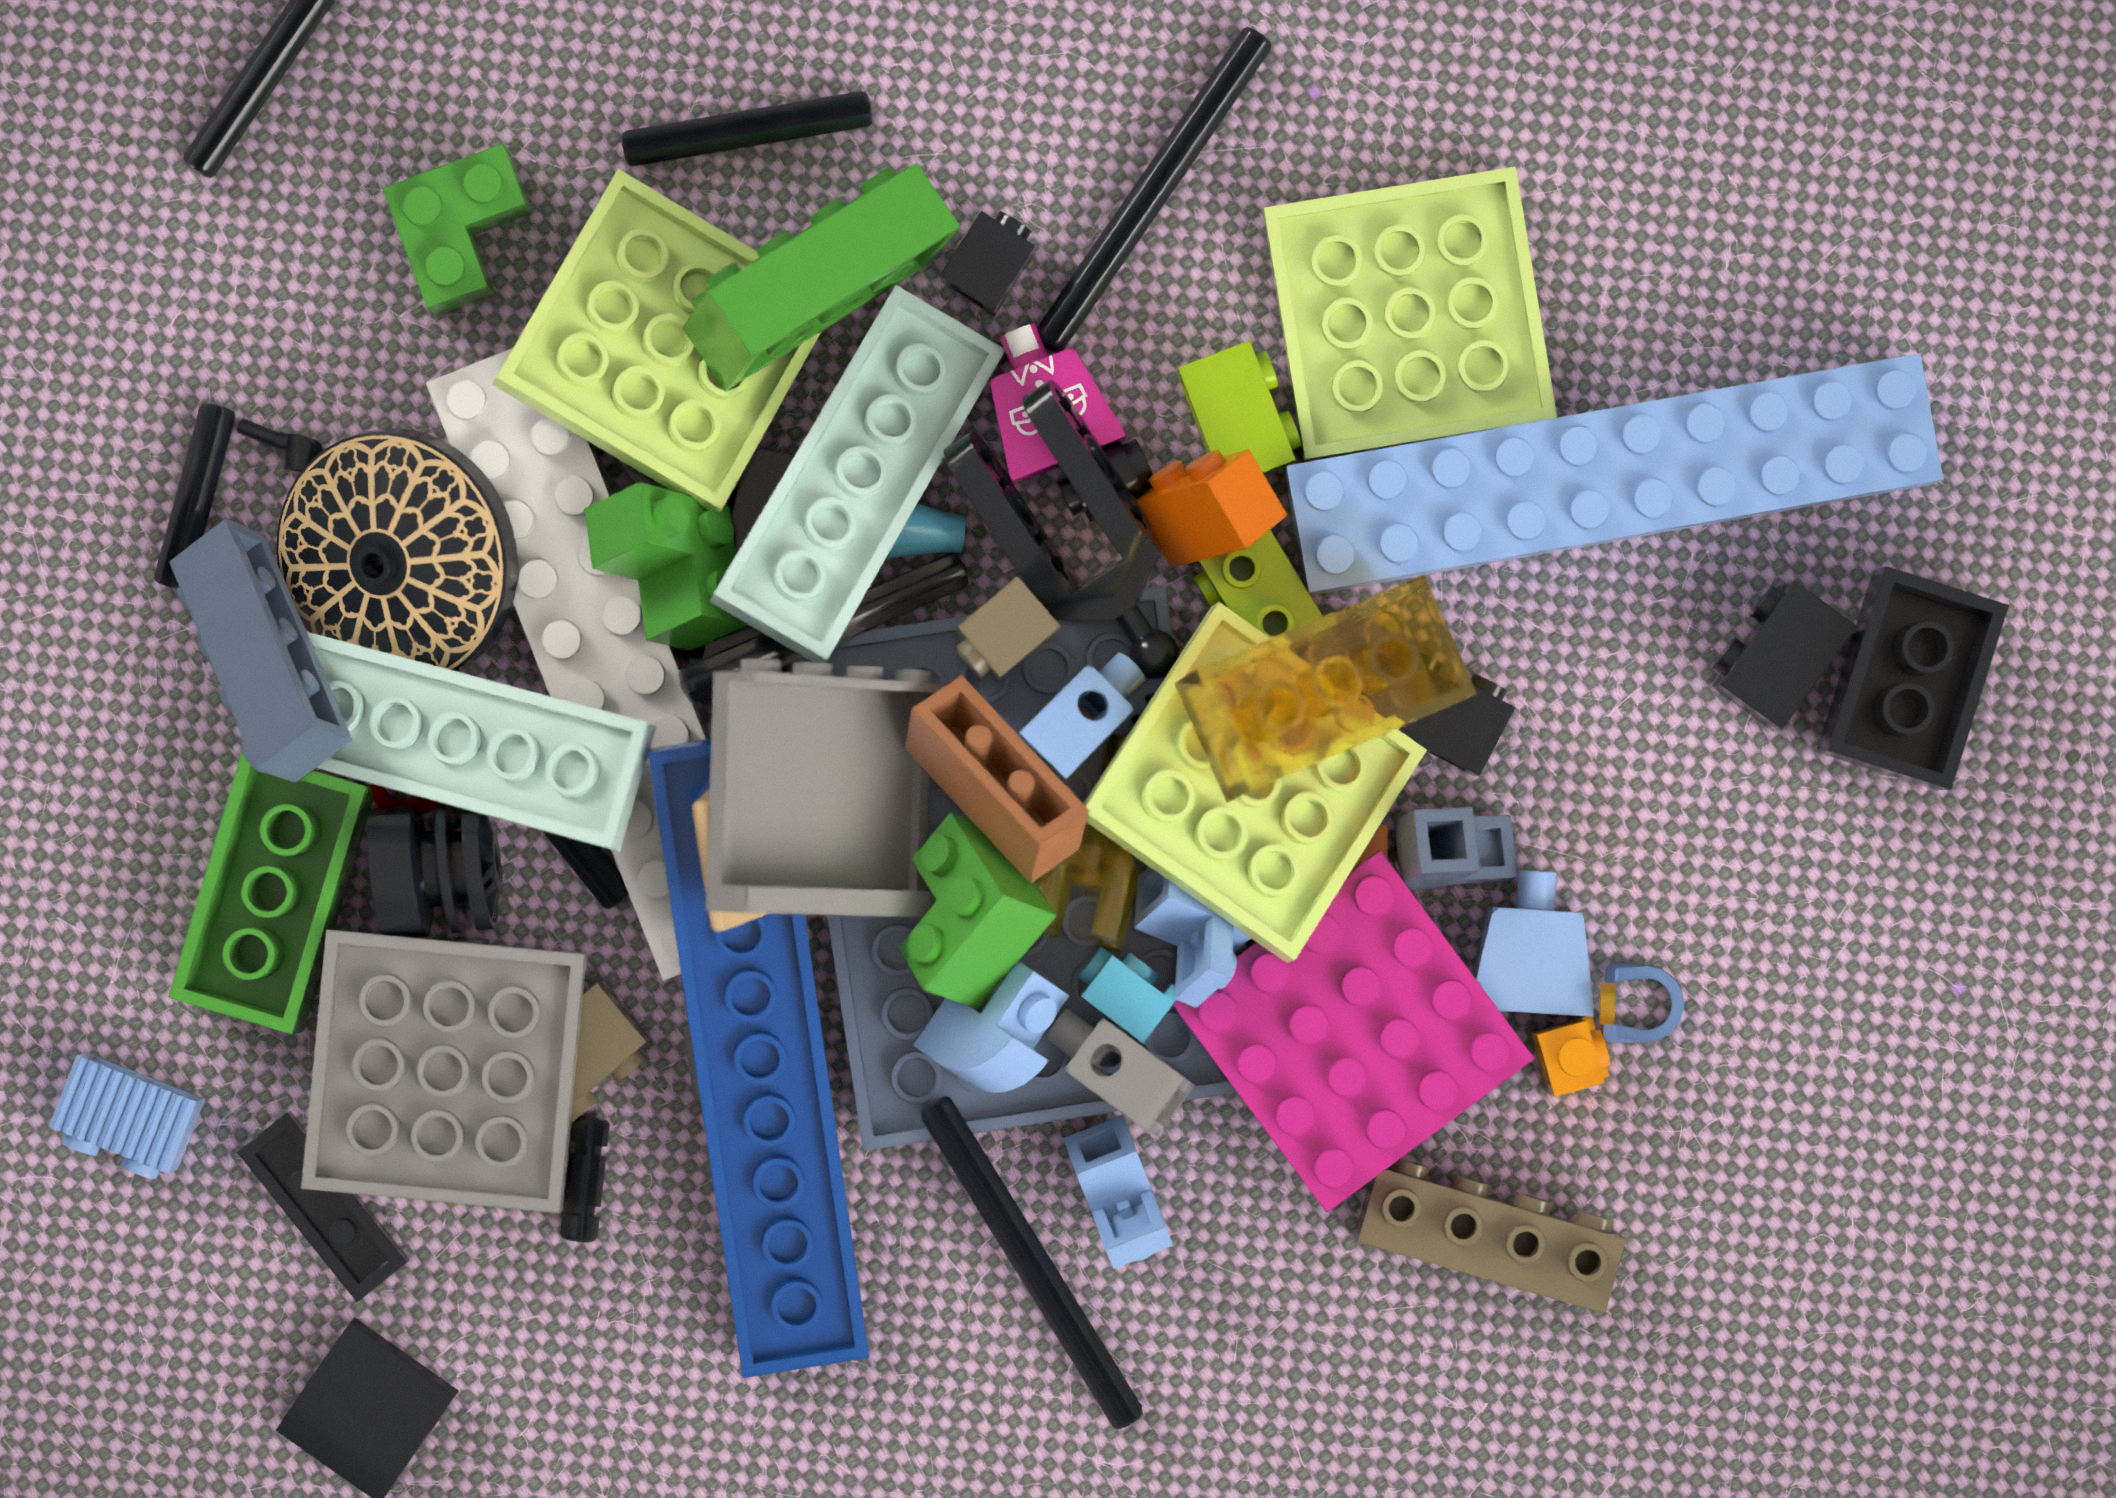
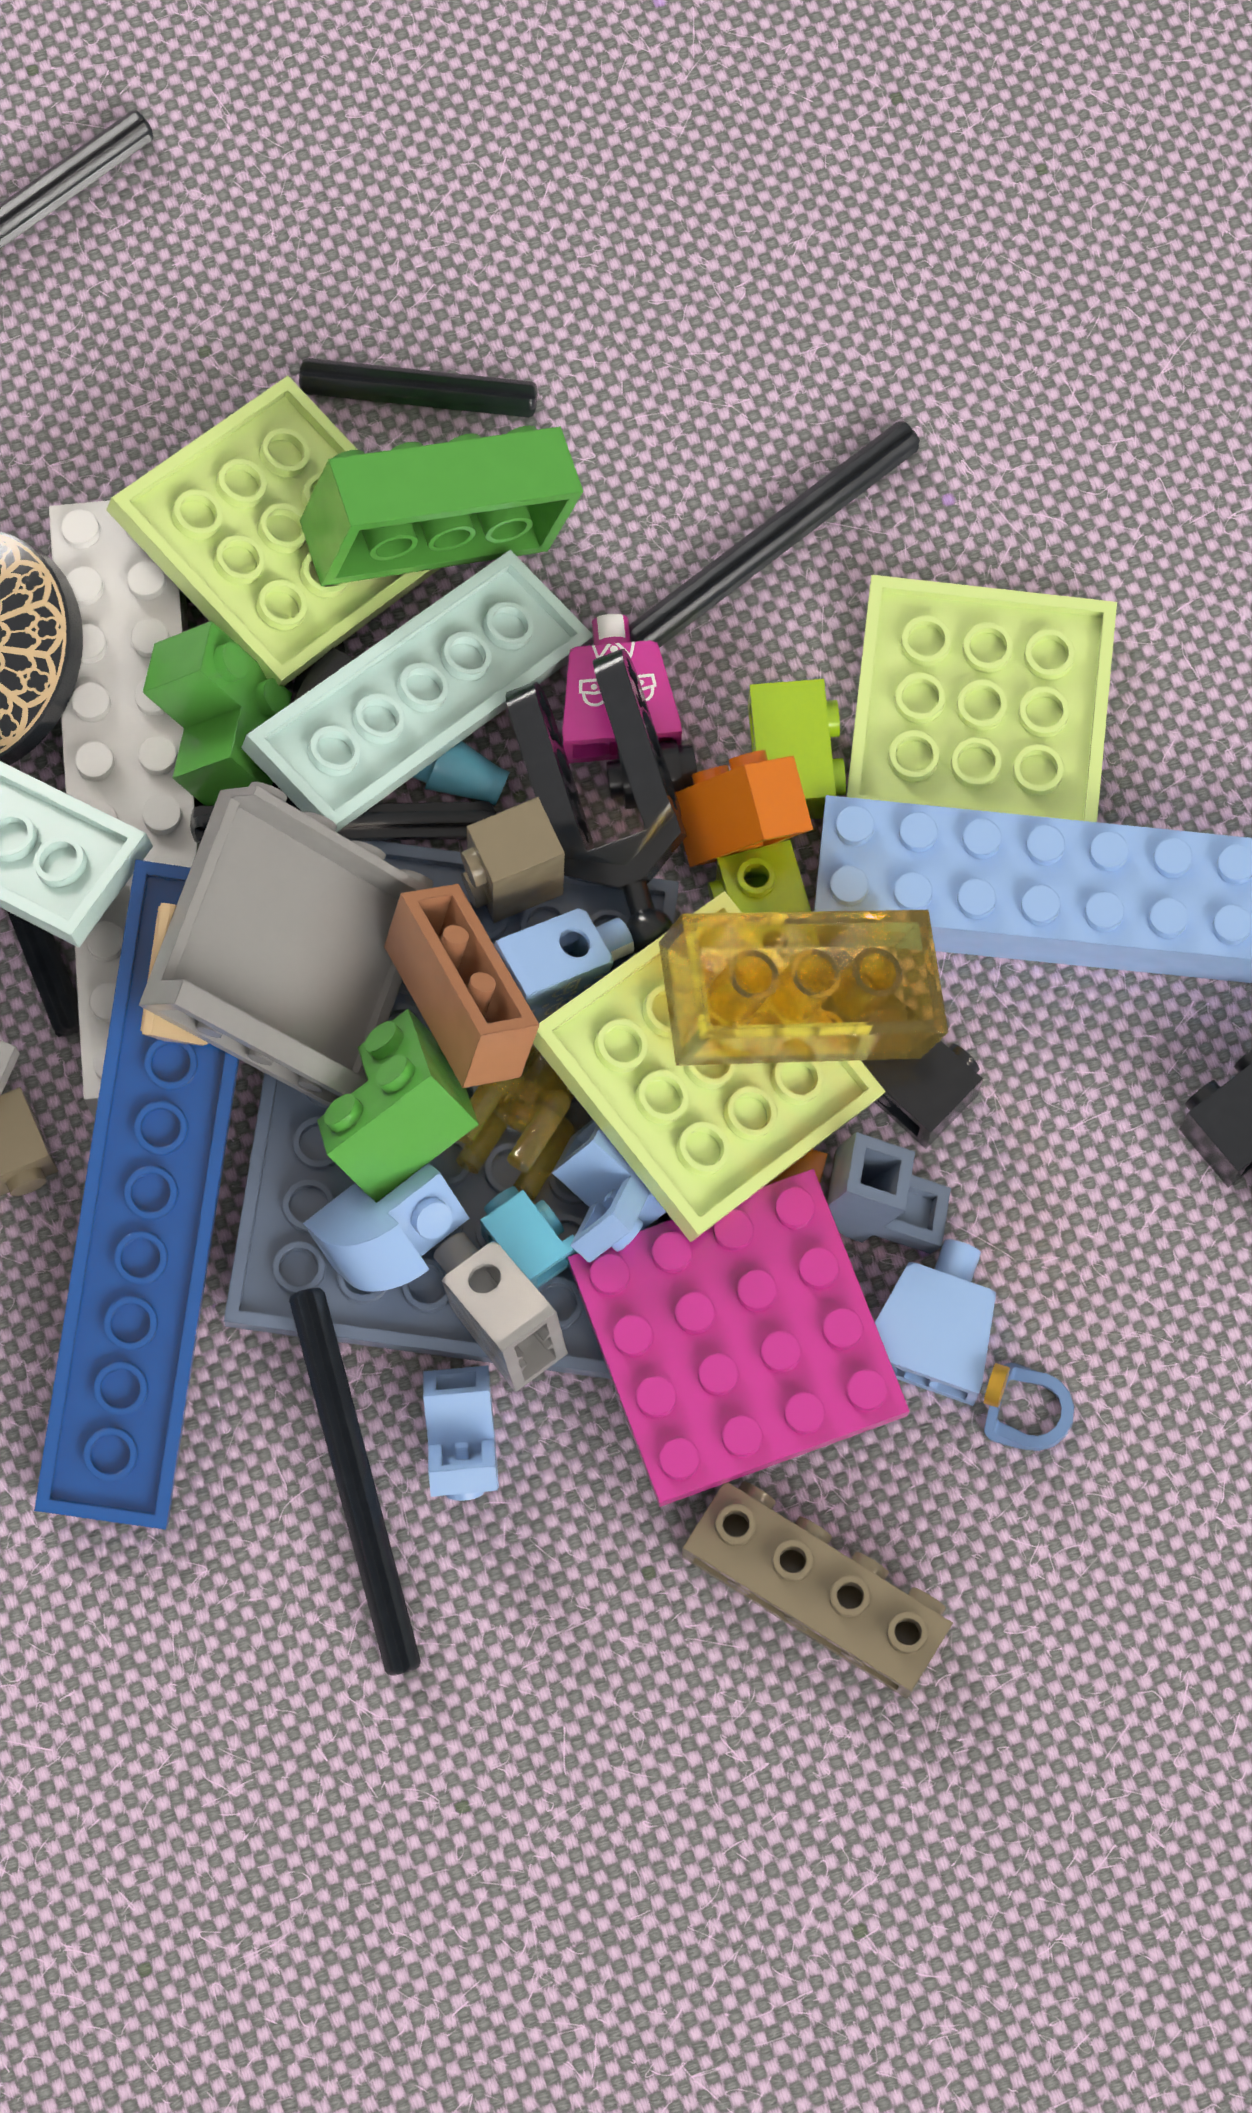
camera: 15 degrees right, 15 degrees down
bright green brick [382,143,533,317] -> none
black brick [940,211,1036,317] -> none
light orange brick [1530,1016,1610,1097] -> none

